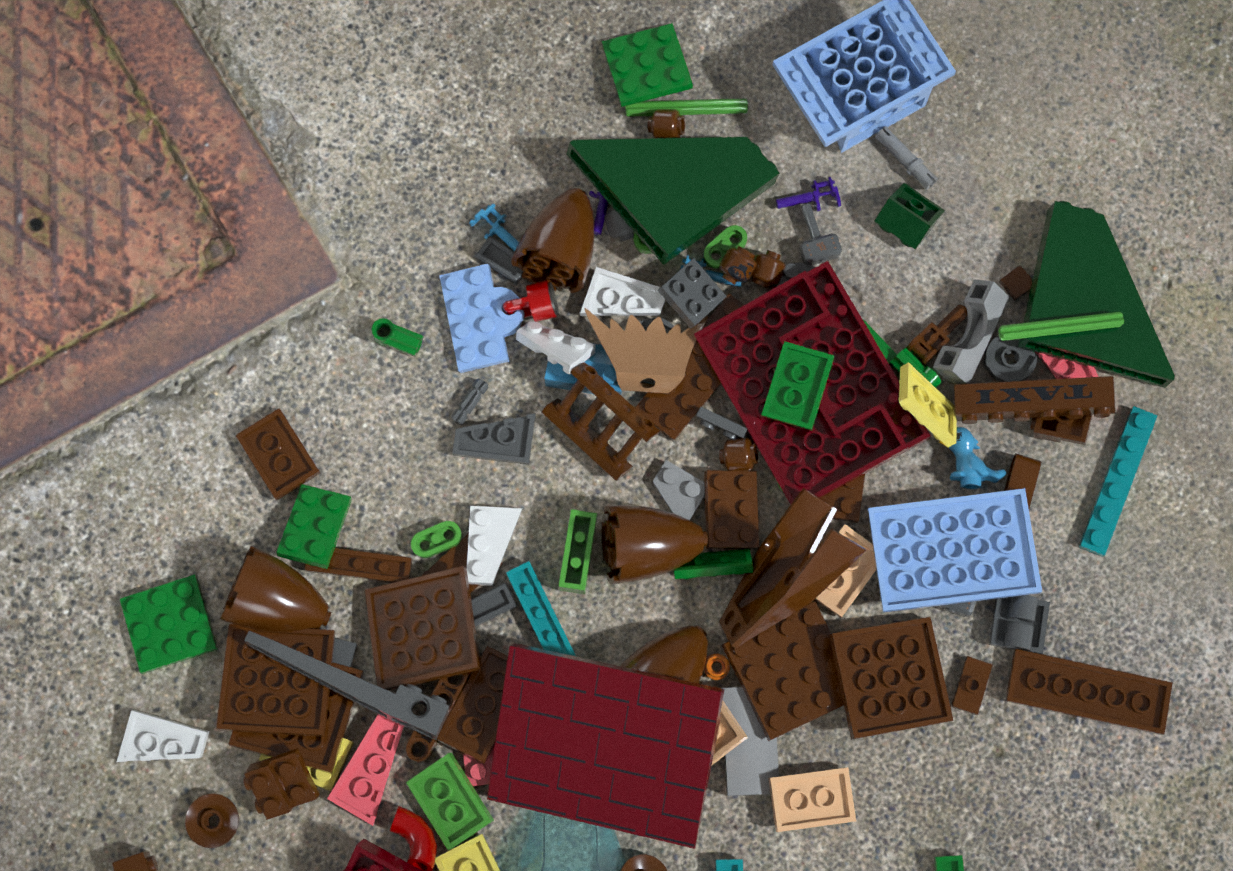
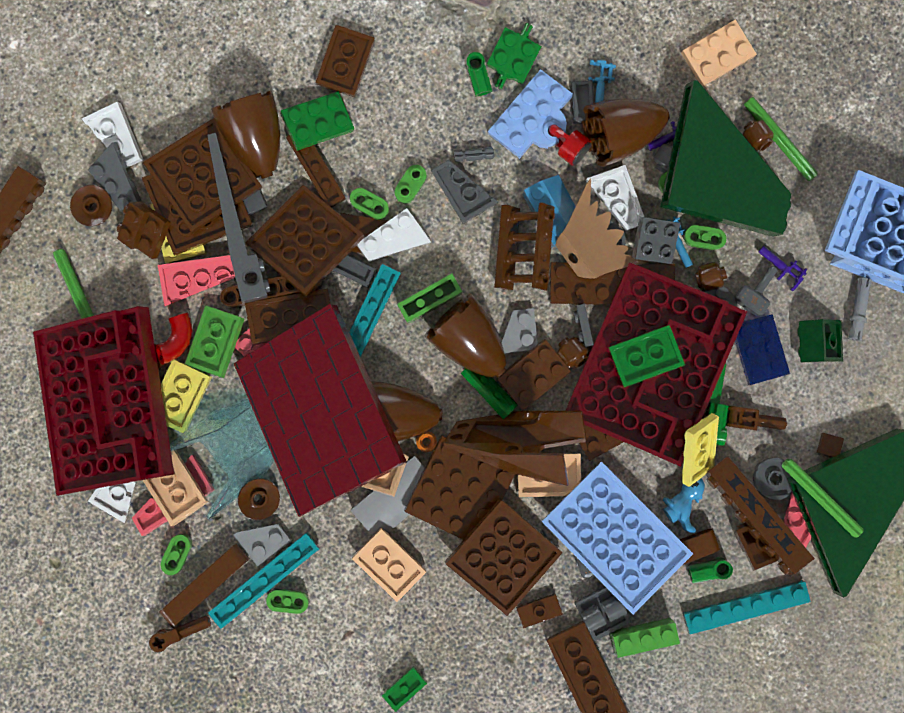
camera: 50 degrees right, 10 degrees up
green plate [120,574,218,674] -> none
white wing [516,321,596,374] -> none
green plate [602,23,693,107] -> none
reddish brown head [719,245,757,285] -> none
light grey arch [933,279,1010,384] -> none
none -> dark grey wing [88,142,142,216]
none -> bright green plate [395,165,427,204]
none -> green plate [486,23,542,89]
none -> bright green brick [610,618,680,658]
none -> light nougat plate [681,19,757,87]
none -> green piece [688,557,733,584]
none -> clear blue plate [735,314,790,385]

